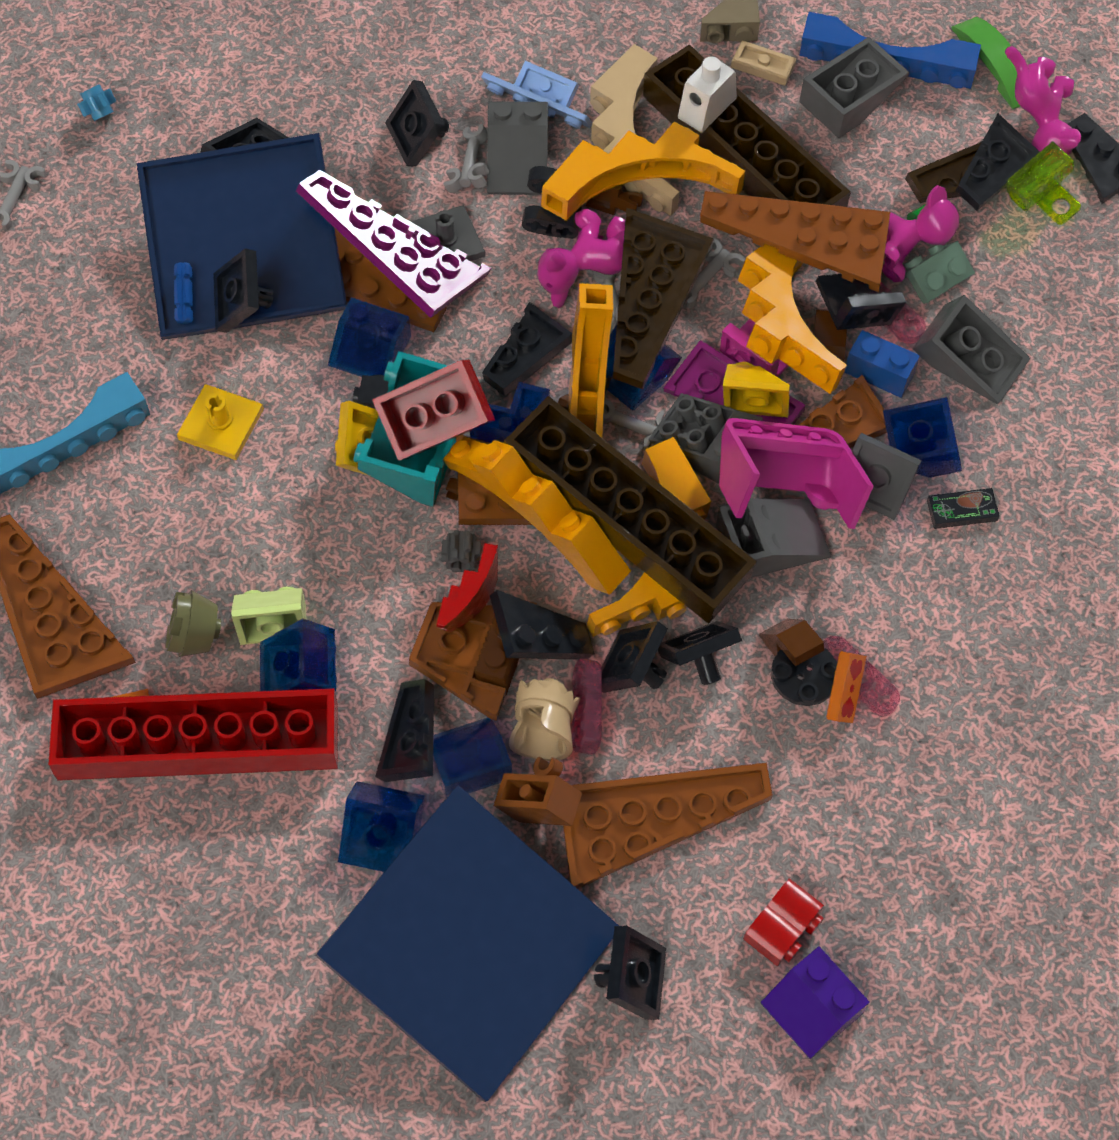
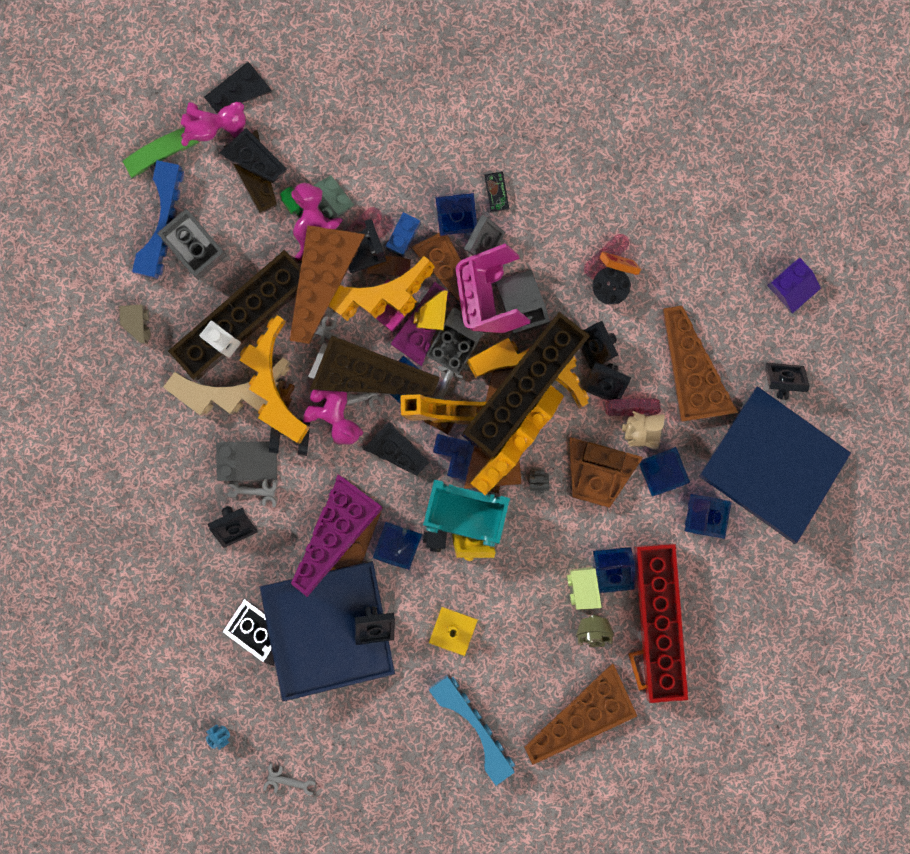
camera: 90 degrees left, 25 degrees up
blue axle [174,262,193,324] -> none
brick [372,359,495,461] -> none
black wing [375,679,434,782] -> none
dark grey tile [411,205,485,261] -> none
red slope [436,543,498,632] -> none
light blue bracket [481,61,592,129] -> none
black wing [490,590,595,660] -> none
dark orange brick [493,757,582,826] -> none
tan plate [731,40,796,86] -> none
red brick [743,878,824,967] -> none
reddish brown slope [759,618,825,666] -> none
dark grey slope [912,295,1030,404] -> none
clear neon green piece [1007,141,1081,225] -> none

